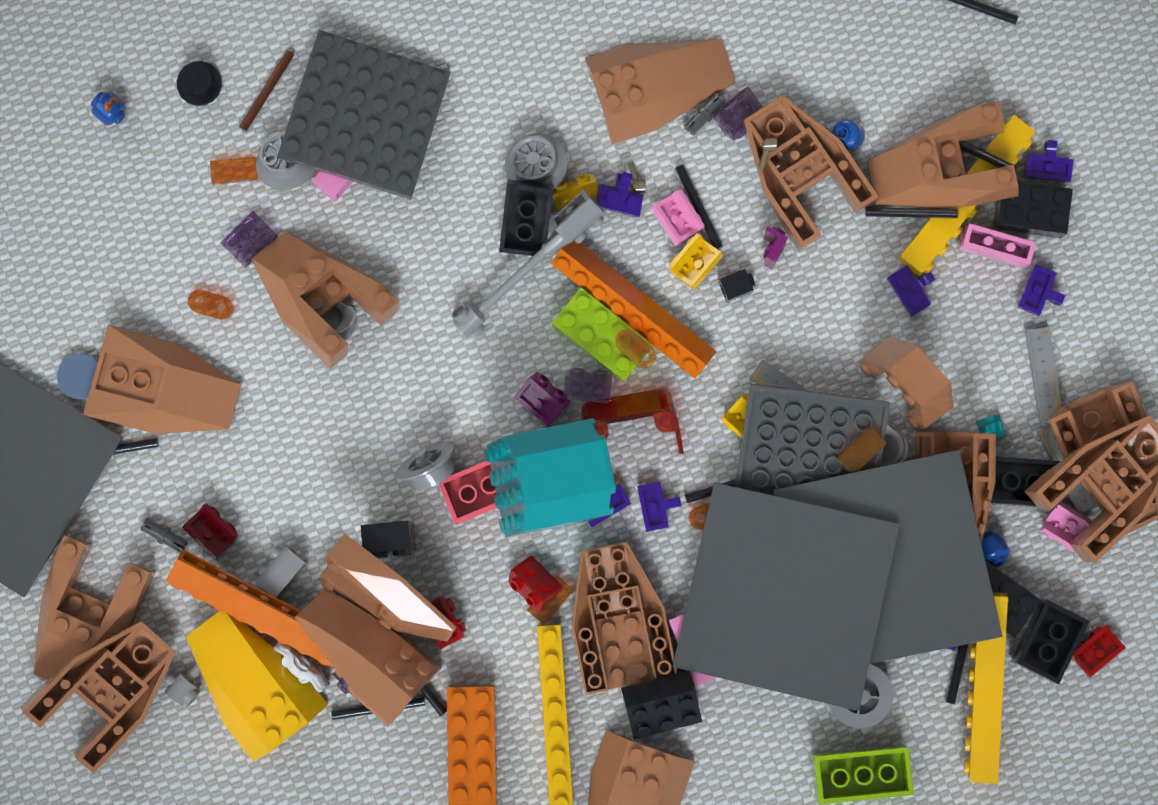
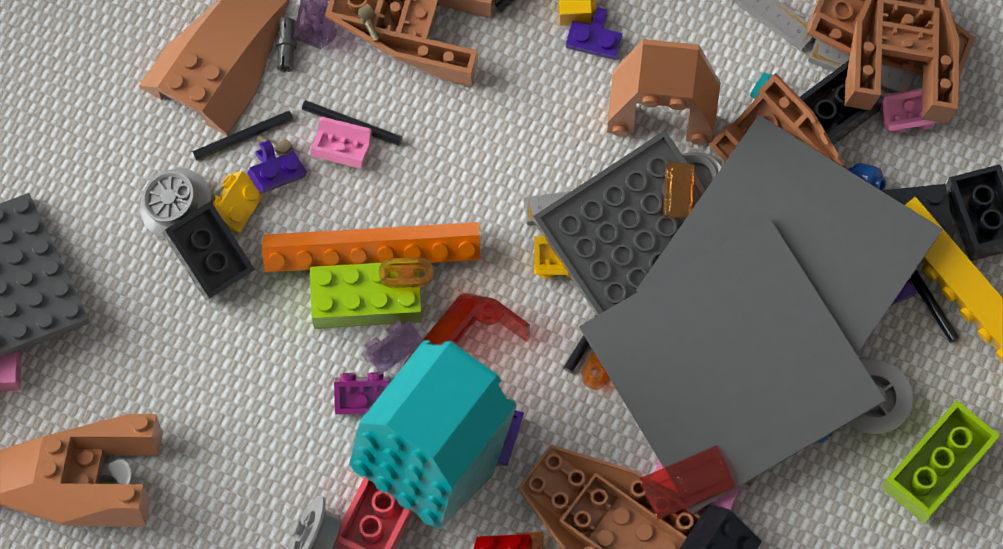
camera: 40 degrees left, 15 degrees down
light grey bar [451,189,605,337] -> none
dark purple plate [637,482,681,532] -> none
yellow bracket [668,233,723,290] -> none
black brick [718,269,756,303] -> none
magenta bracket [763,226,788,269] -> none
none -> black bar [192,110,294,161]
none -> clear red piece [639,445,735,520]

